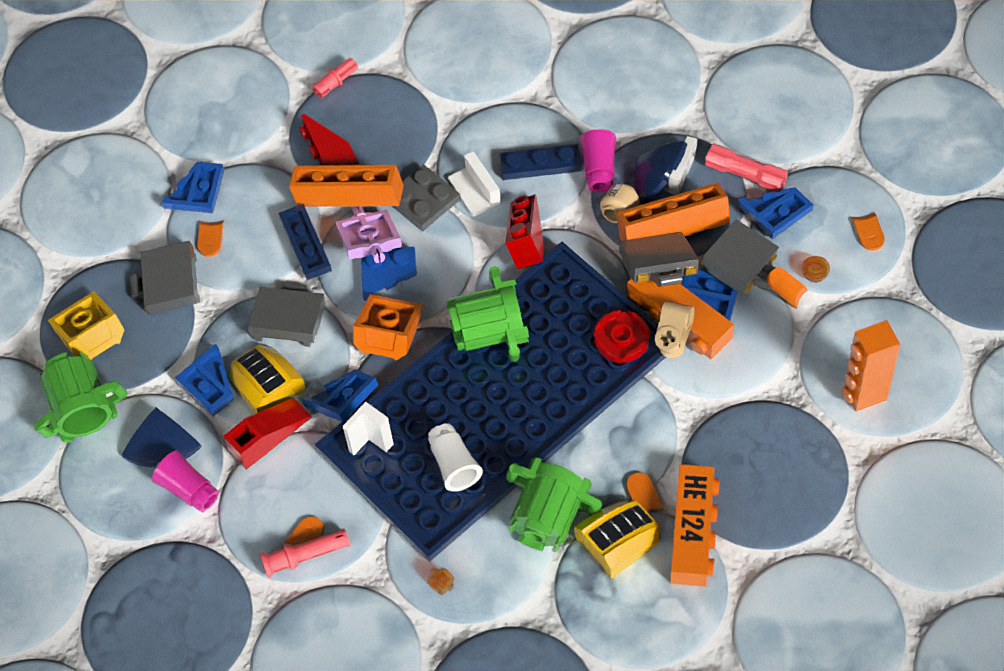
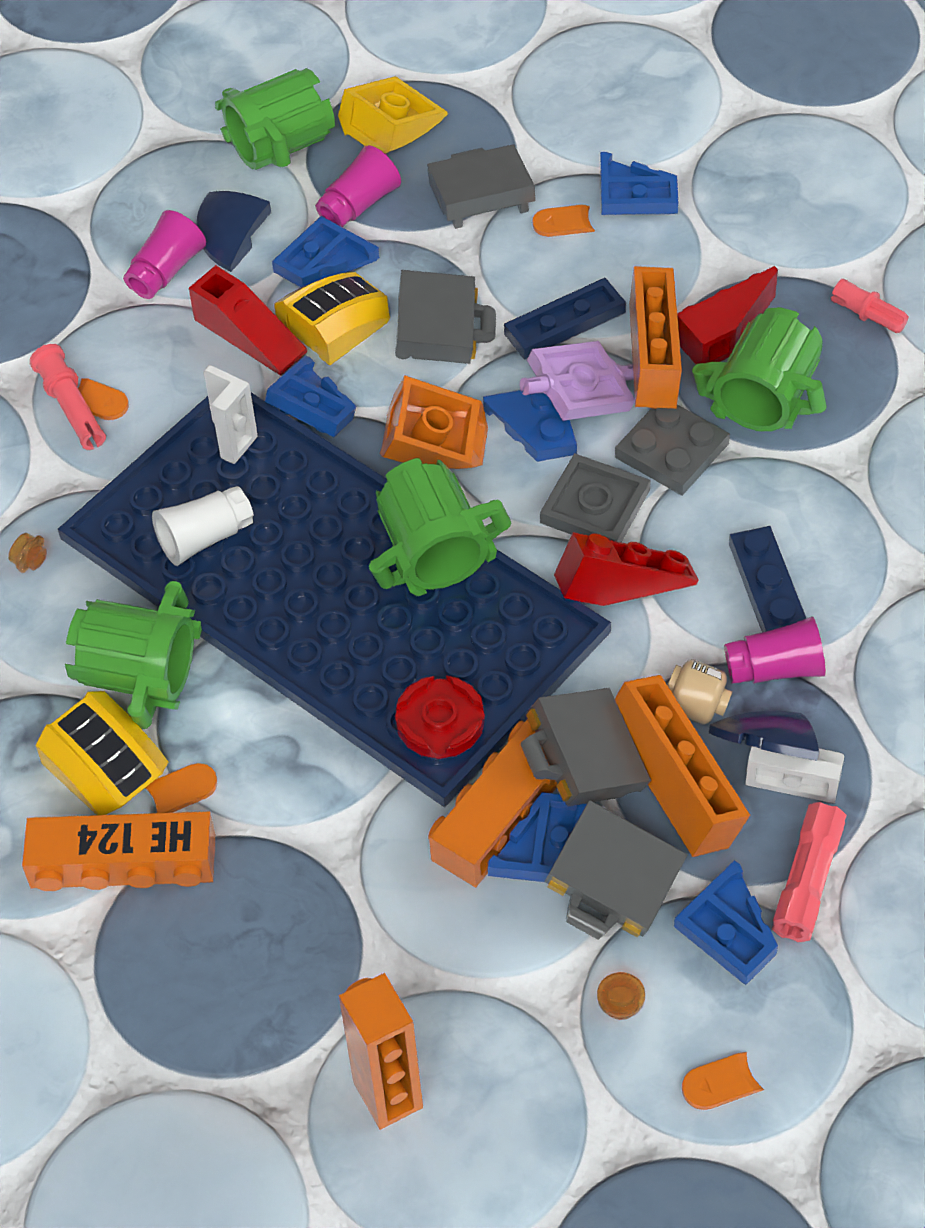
camera: 80 degrees right, 5 degrees down
white panel [448,151,501,217] -> none
tan piece [655,301,695,359] -> none
orange piece [767,268,808,309] -> none
none -> dark pink plant [315,145,401,227]
none -> dark grey plate [540,453,651,542]
none -> bright green container [692,307,827,431]

